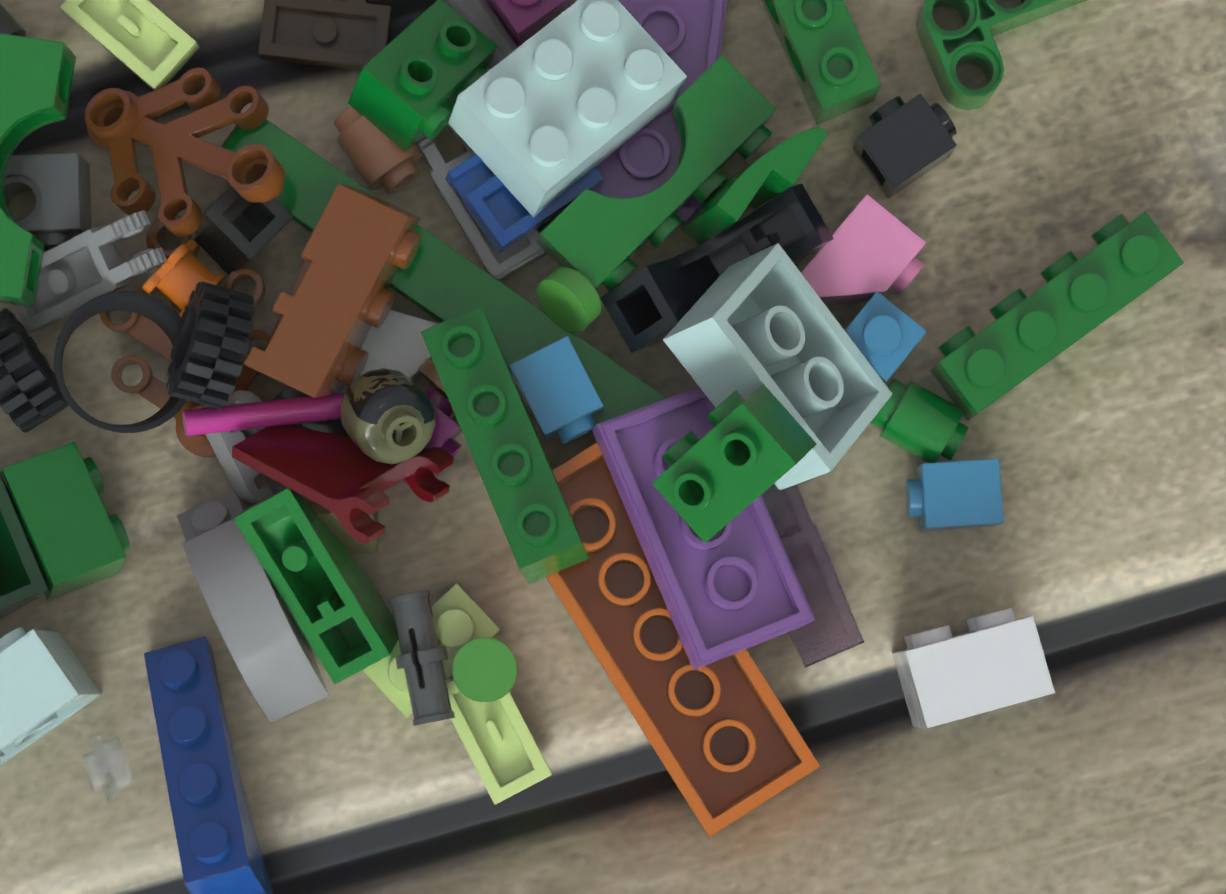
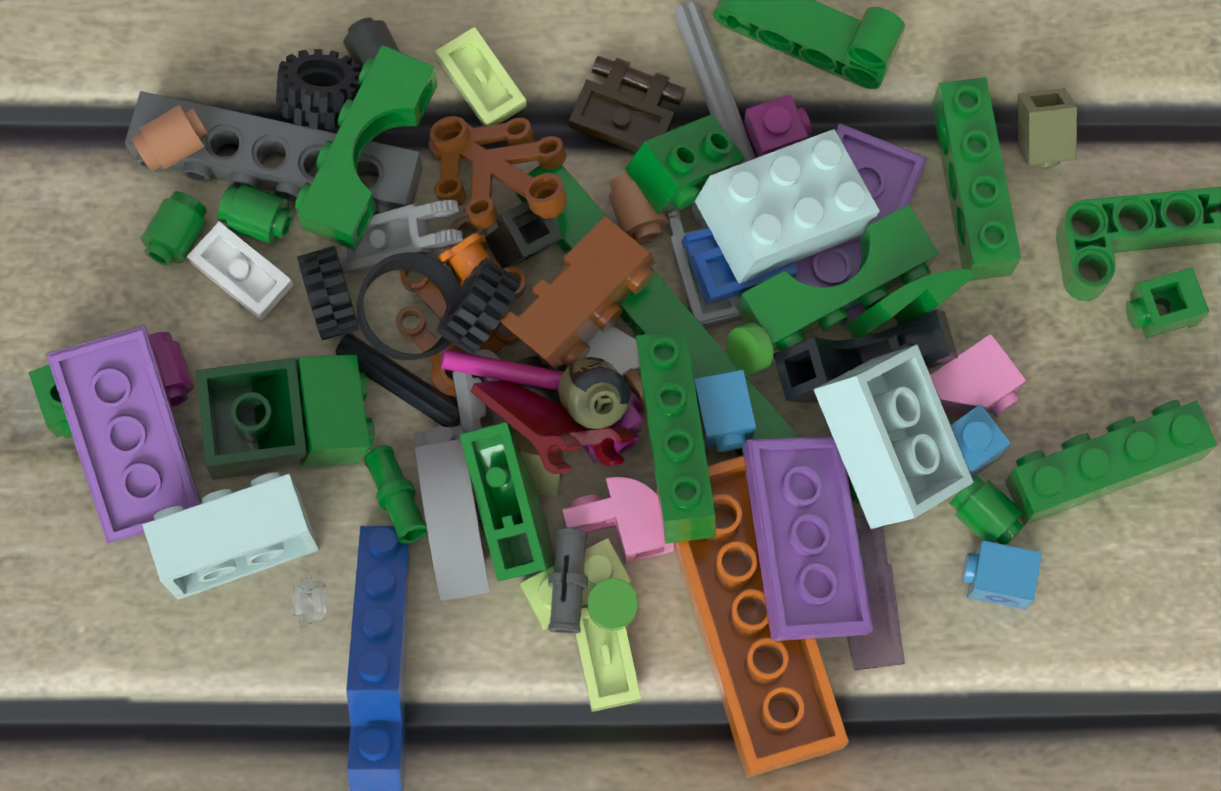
camera: 15 degrees right, 10 degrees down
green brick [652,384,817,543] -> none
black brick [853,93,957,199] -> none
white brick [892,608,1055,728] -> none
none -> black axle [335,333,460,427]
none -> green pin [364,445,428,544]
none -> bright pink brick [562,477,674,564]
none -> green brick [1126,267,1210,339]

